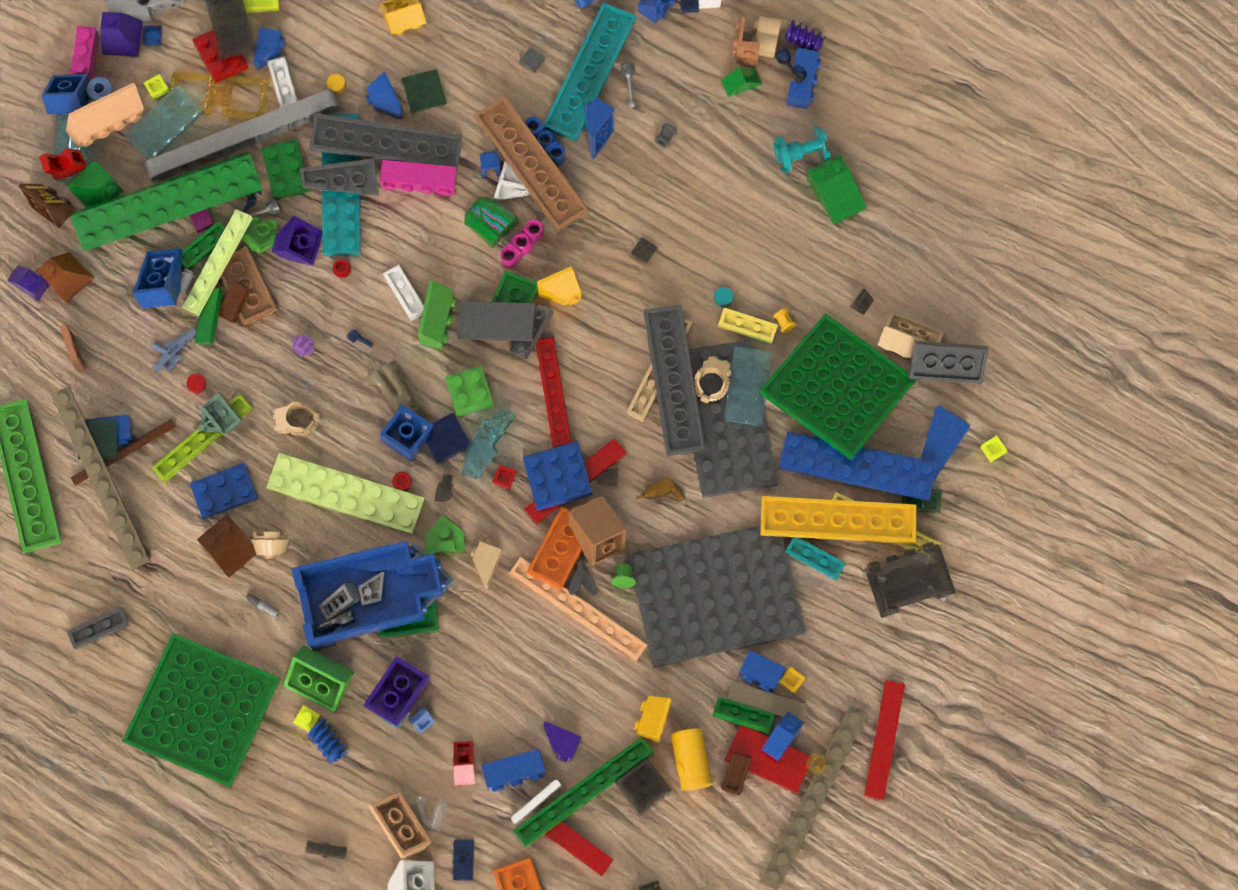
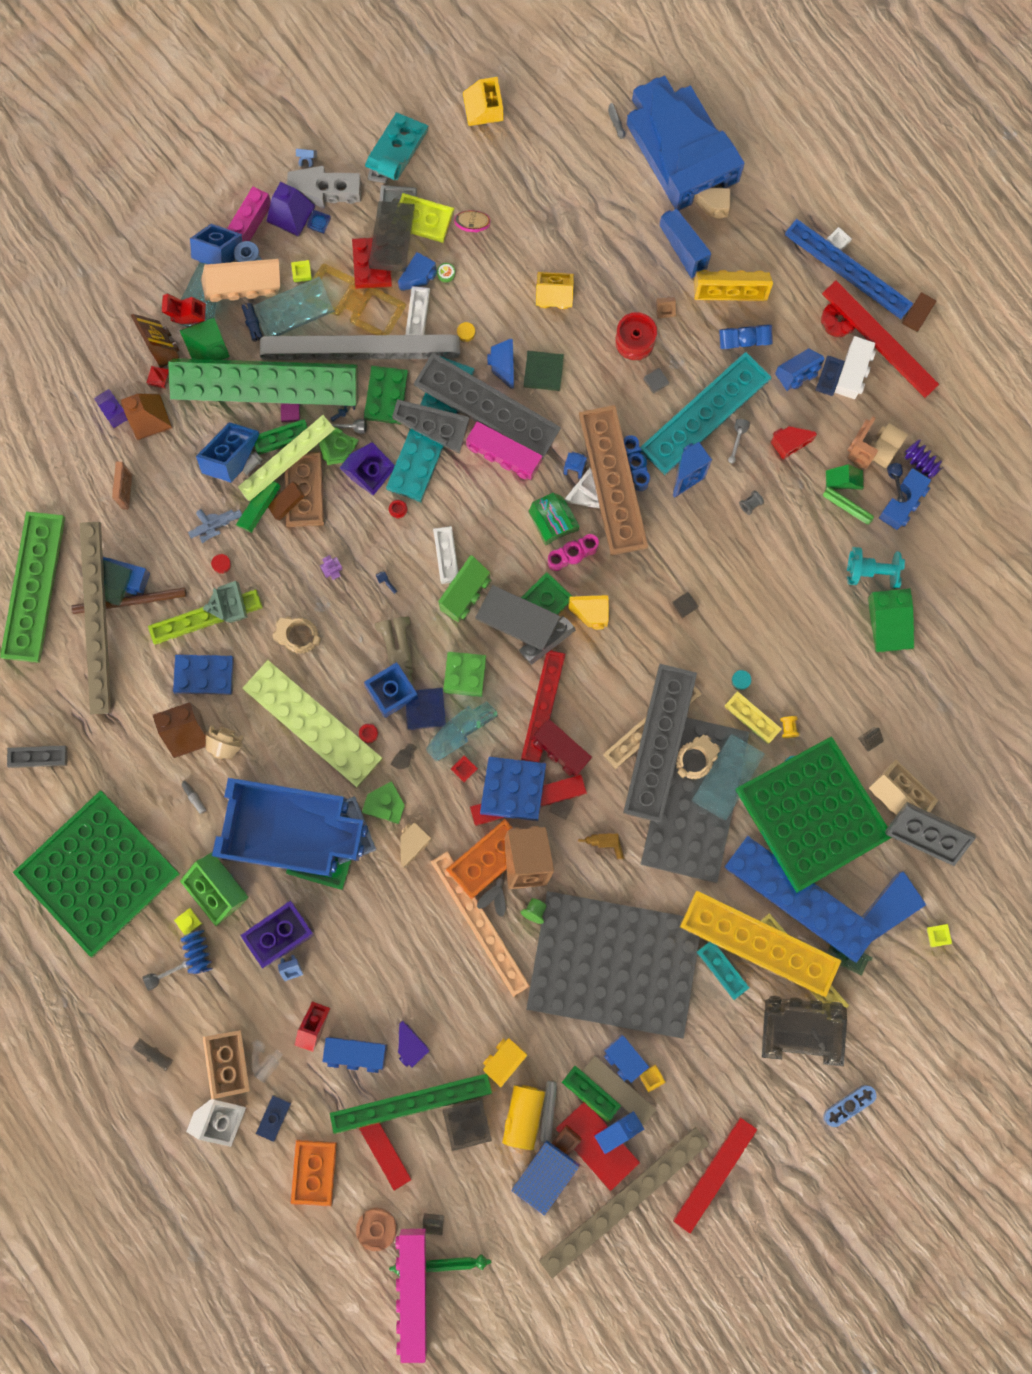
camera: 25 degrees right, 5 degrees up
dark grey piece [316,610,354,632] -> none
light grey slope [319,583,361,621] -> none
light grey piece [358,572,385,606] -> none
white tile [511,779,561,826] -> none
clear yellow plate [806,754,827,774] -> none
none -> hinge [142,960,189,991]
none -> red tile [146,366,169,389]
none -> dark blue pin [241,303,263,342]
none -> tile [437,263,455,283]
none -> blue tile [511,1140,580,1216]
none -> dark red brick [531,719,593,776]
none -> light grey axle [540,1081,557,1143]
none -> red wheel [615,312,657,360]
none -> red slope [771,426,817,460]
none -> bright green axle [823,487,874,525]
none -> medium blue beam [823,1085,876,1127]

